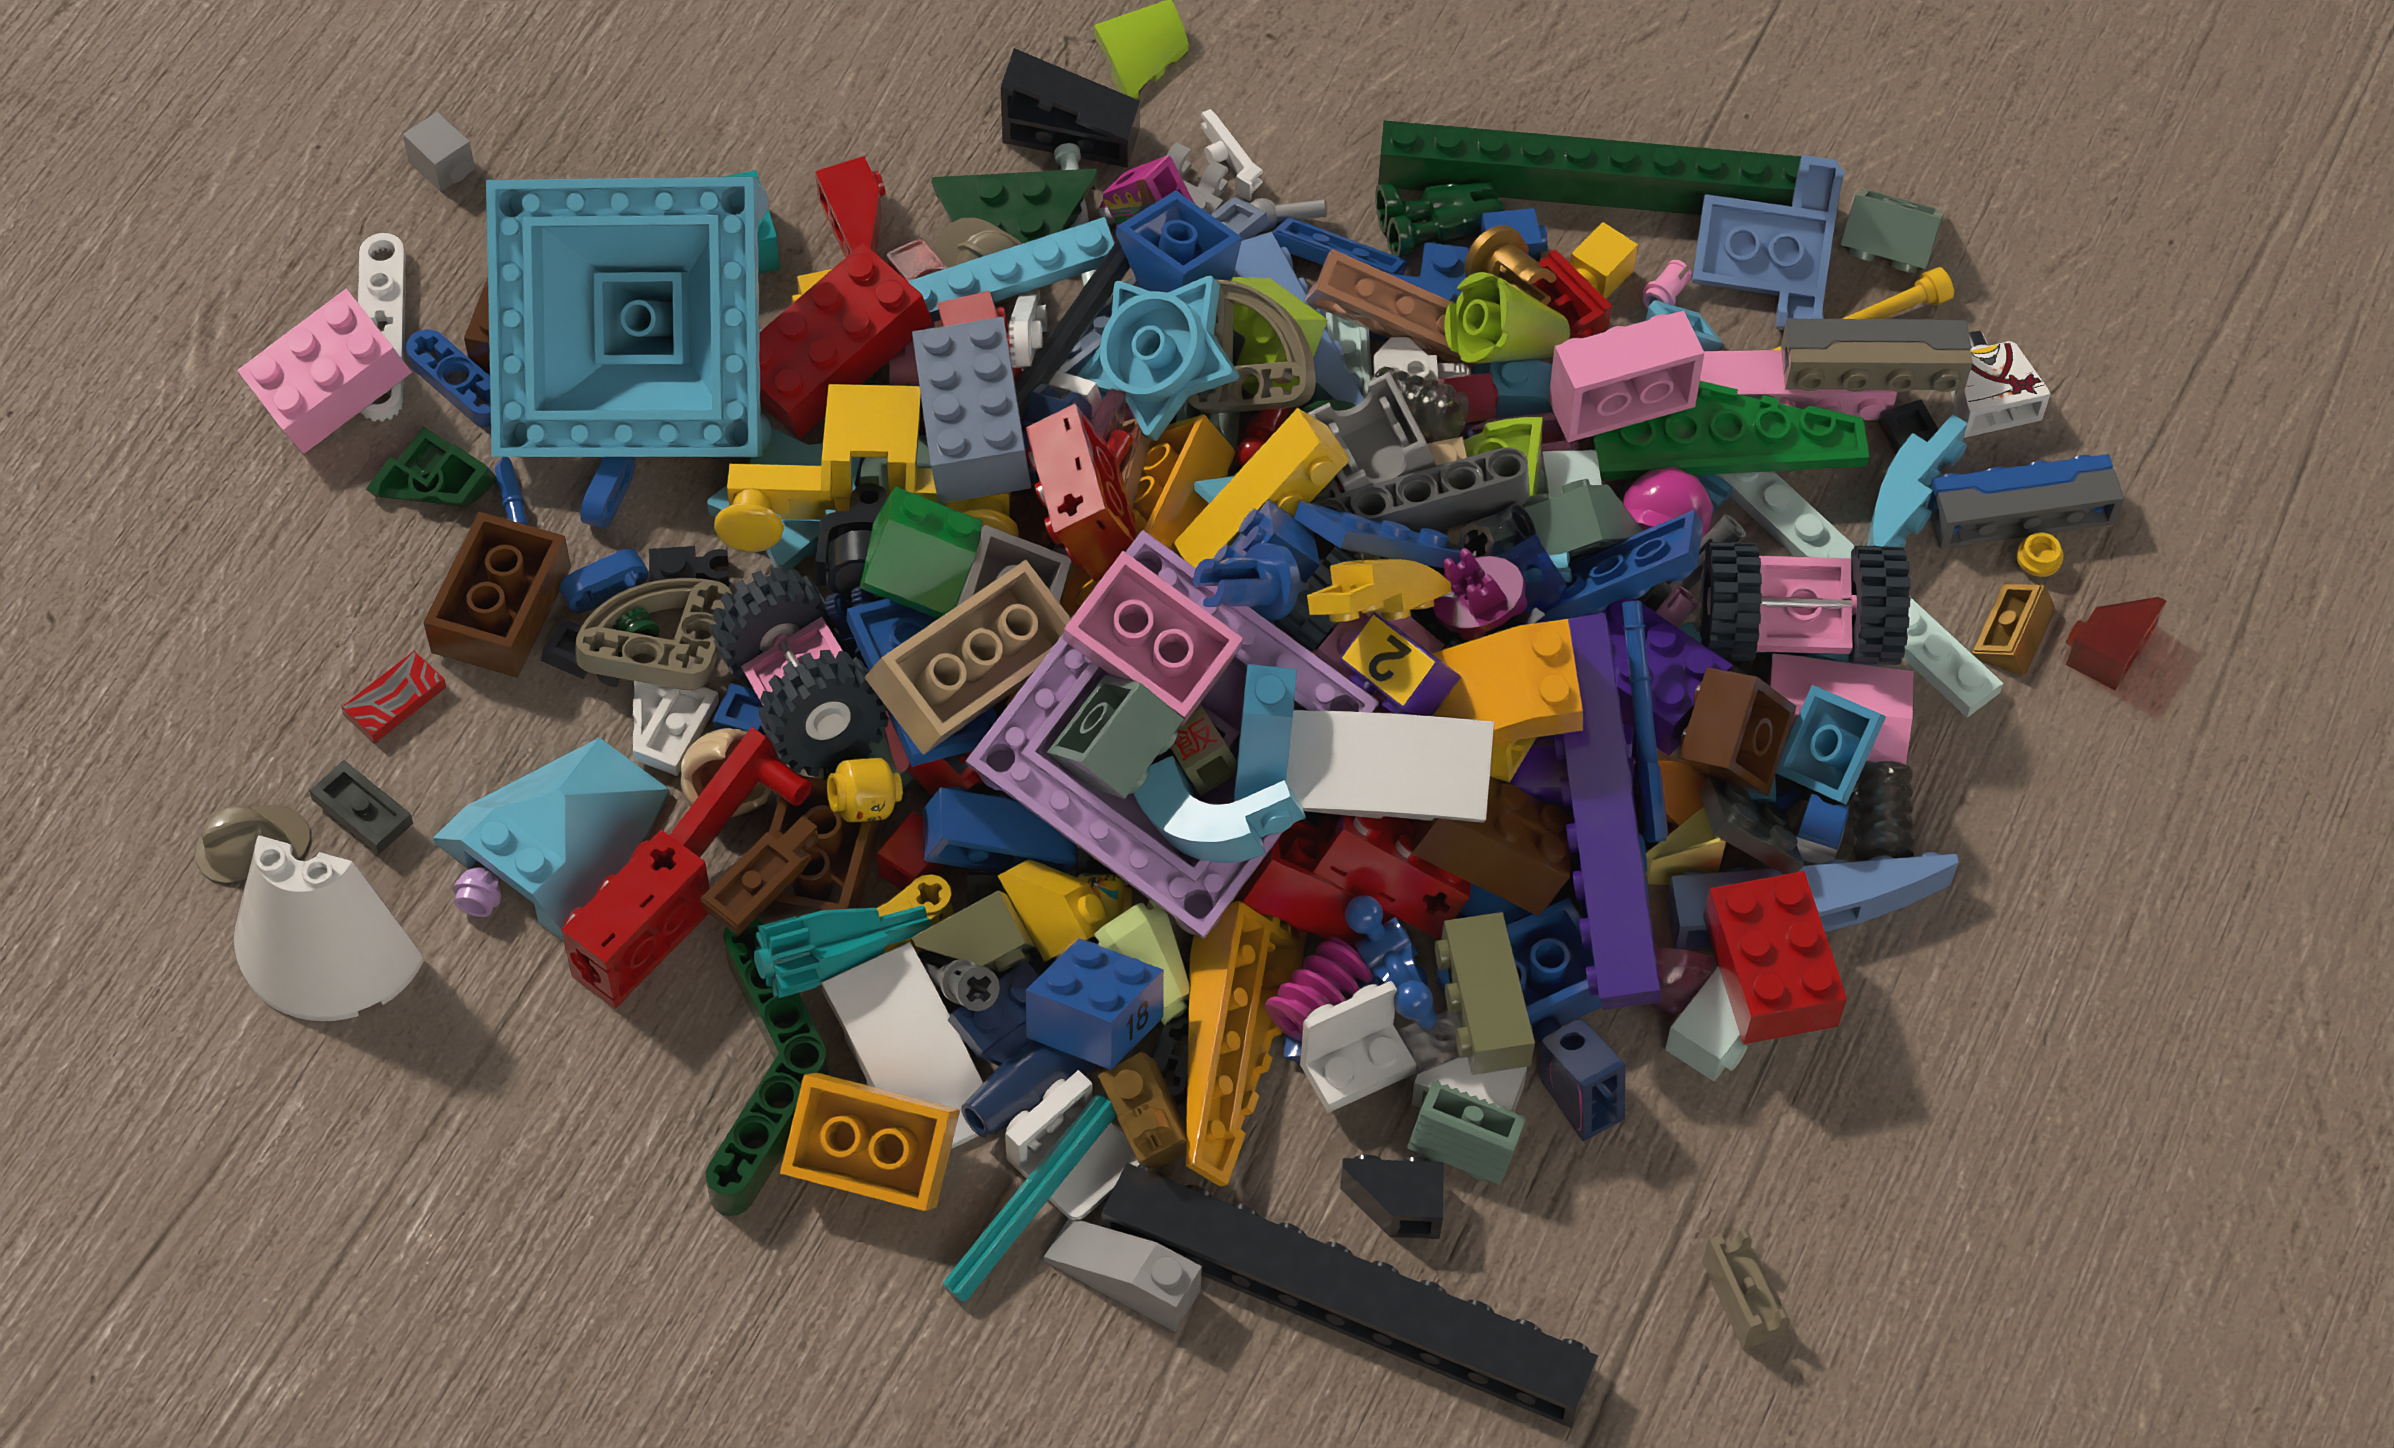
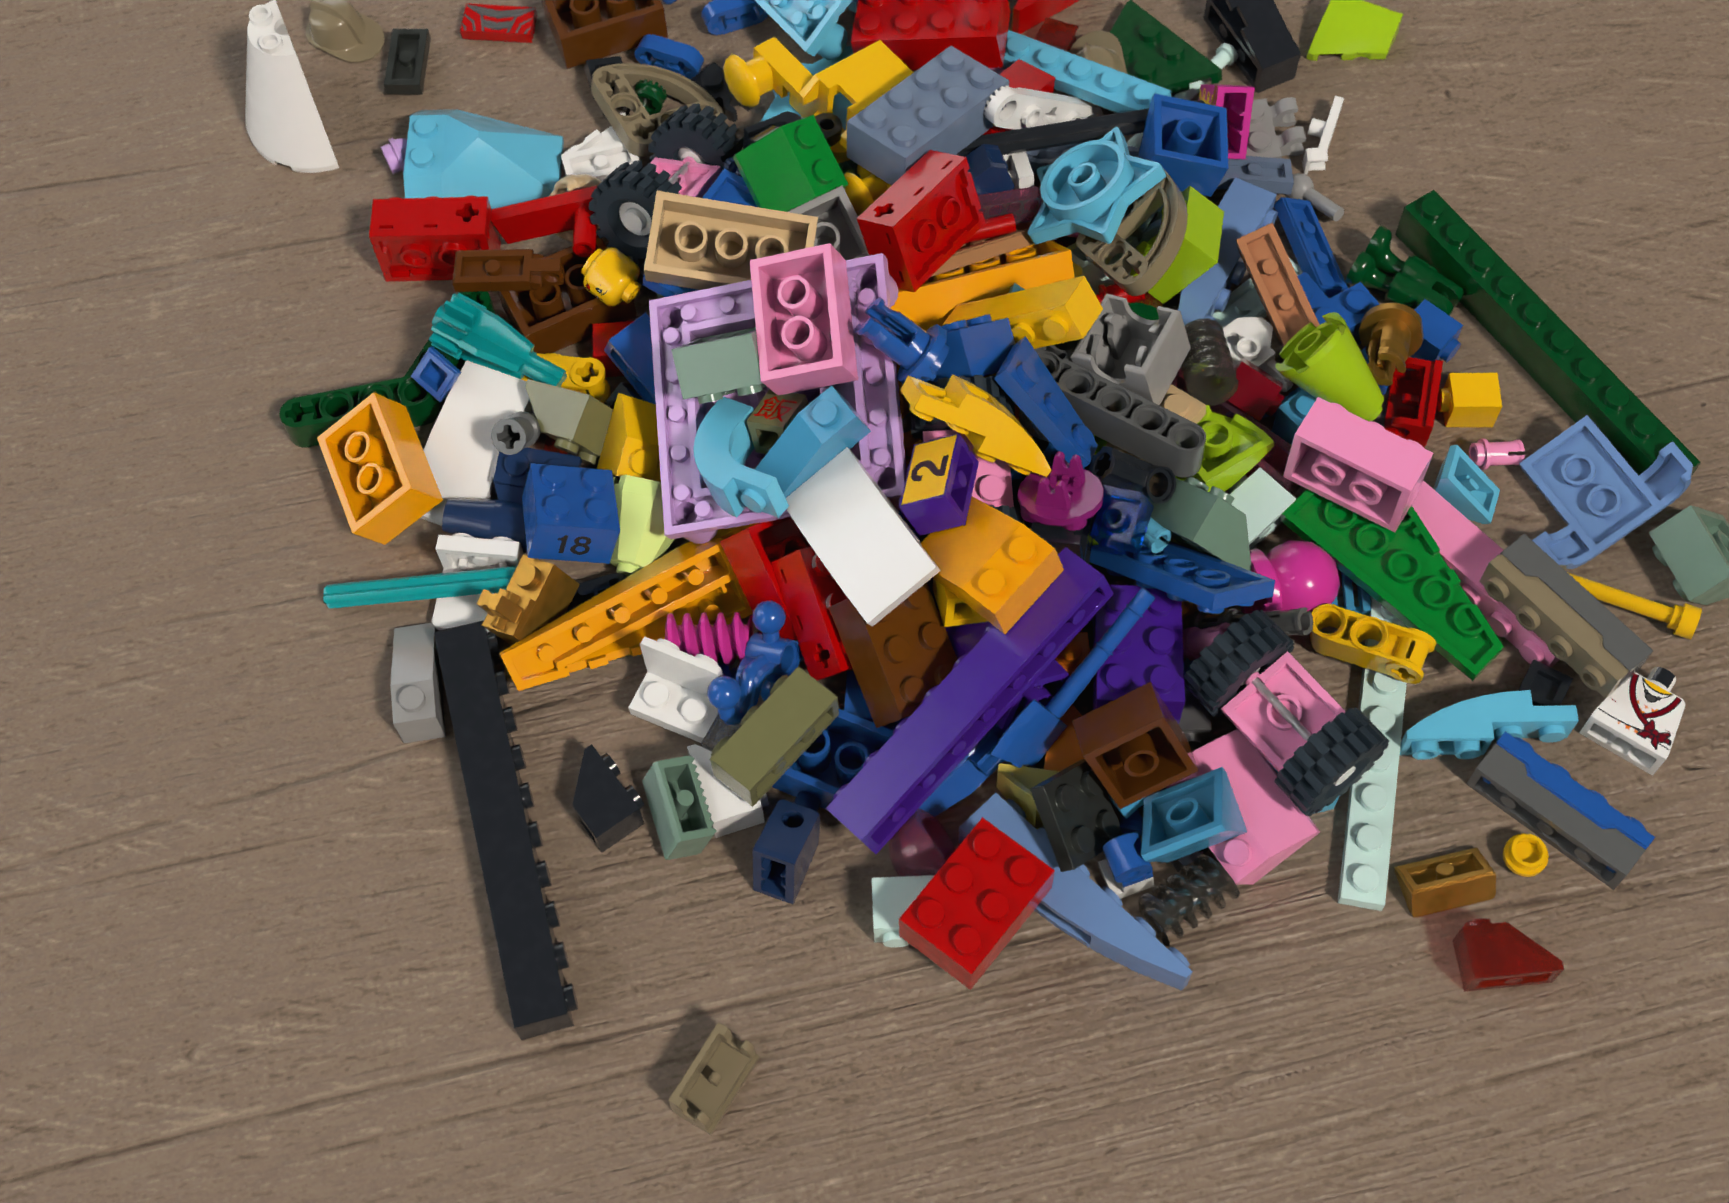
camera: 55 degrees right, 5 degrees up
none -> blue slope [410,346,462,402]
none -> yellow piece [1310,604,1437,684]

